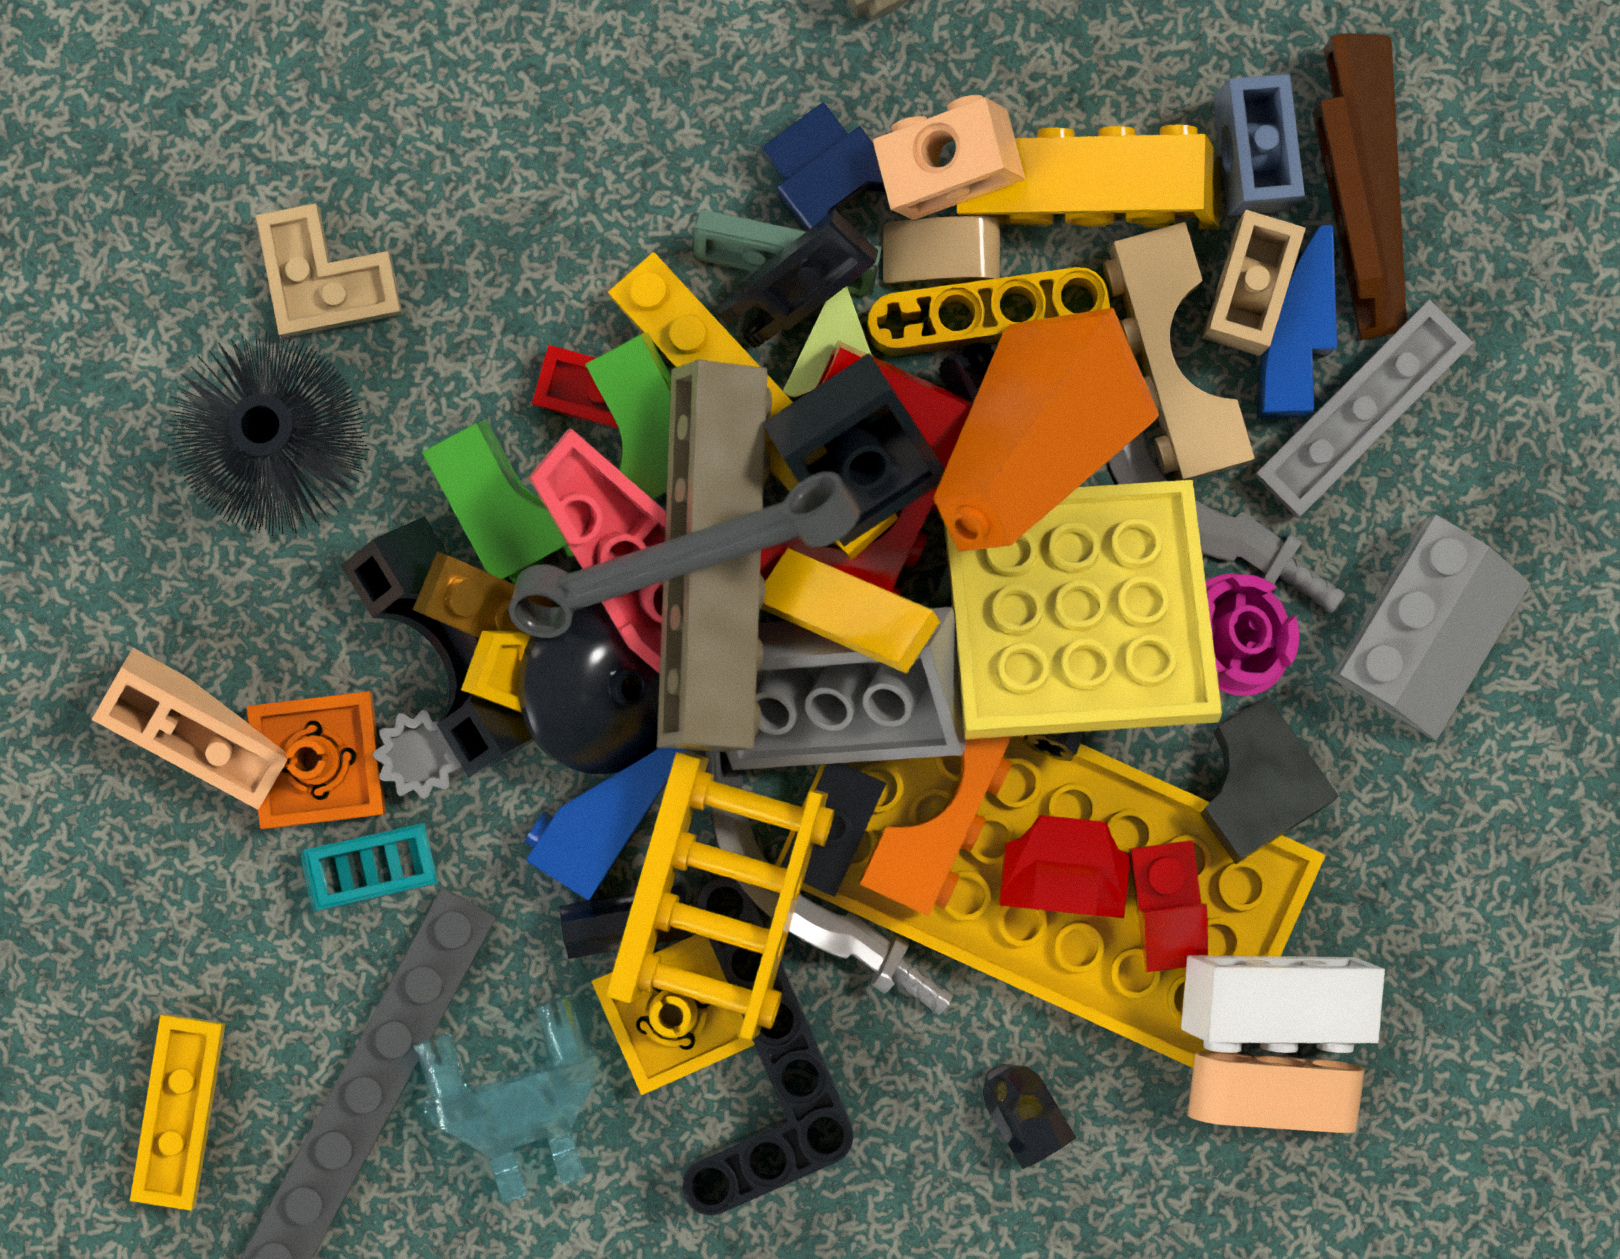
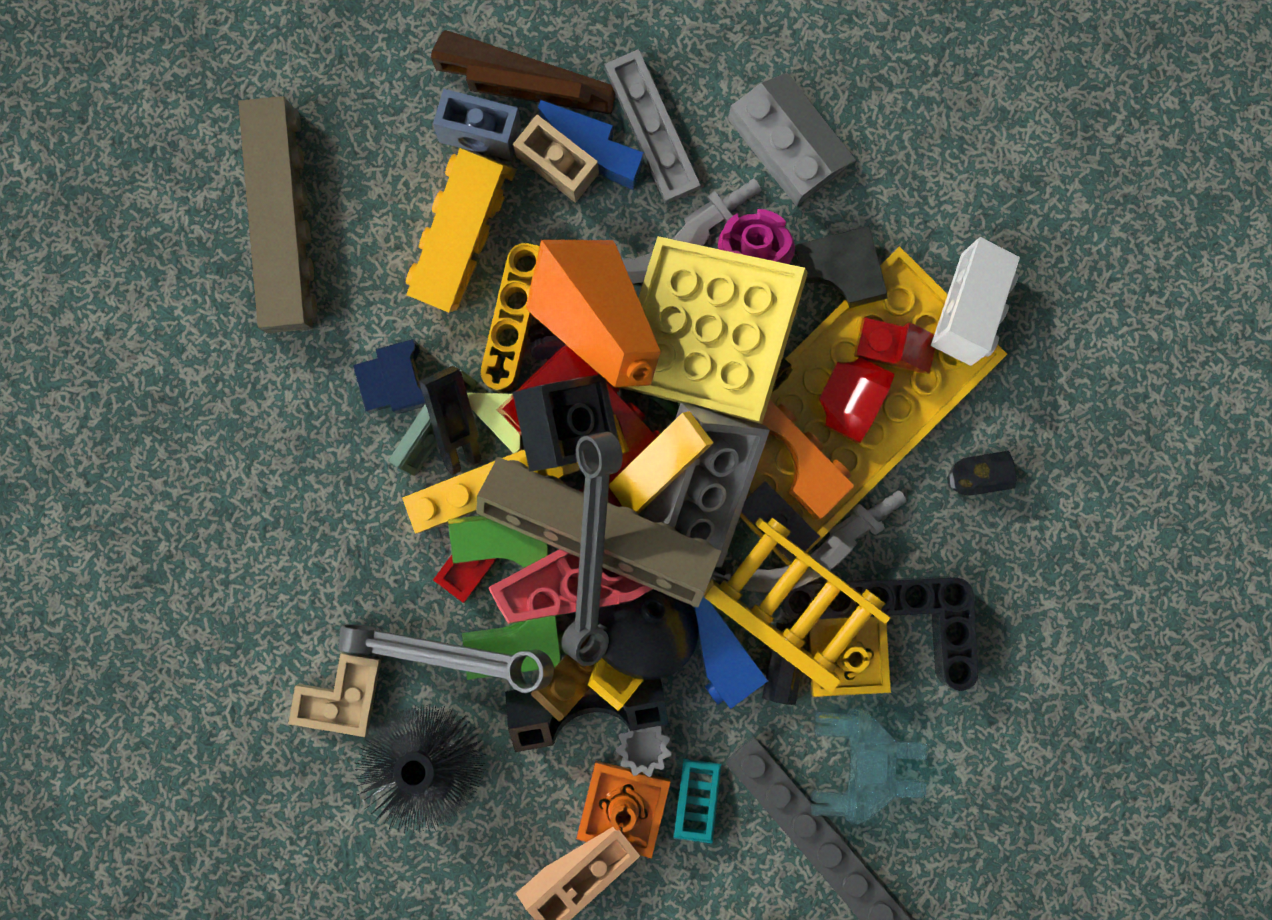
camera: 75 degrees left, 0 degrees up
light nougat brick [872,95,1026,220] -> none
tan panel [883,216,1000,285] -> none
tan arch [1103,222,1255,481] -> none
light nougat beam [1187,1051,1365,1133] -> none
none -> piece [338,624,554,693]

